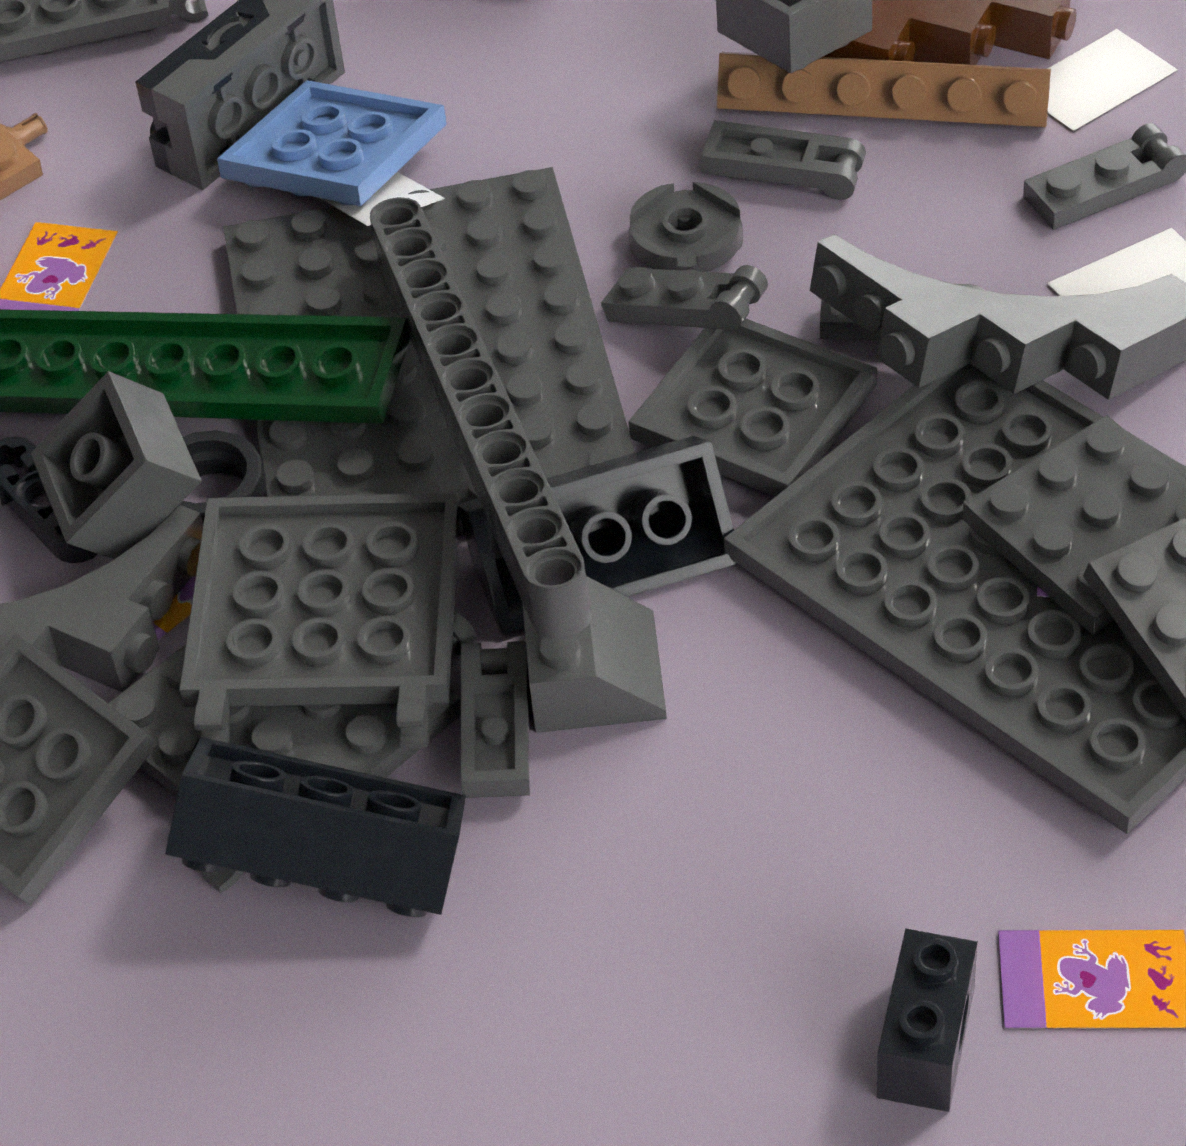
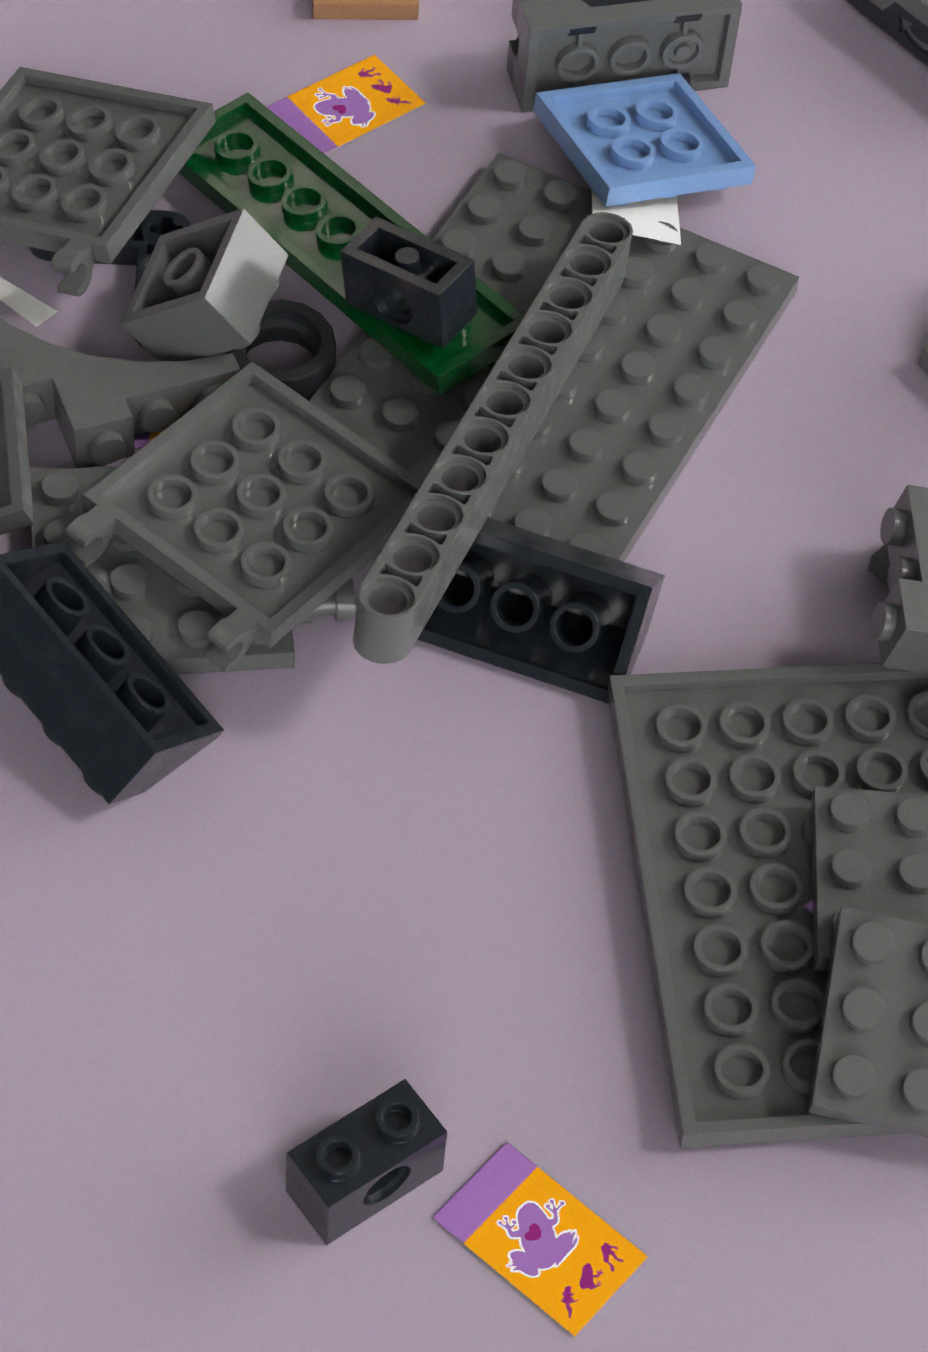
camera: 30 degrees right, 5 degrees up
dark grey plate [461,641,530,798] -> none
dark grey slope [522,576,667,733] -> none
dark grey plate [601,265,768,330] -> none
dark grey plate [628,319,877,497] -> none
dark grey plate [629,182,743,272] -> none
none -> black brick [340,217,478,349]

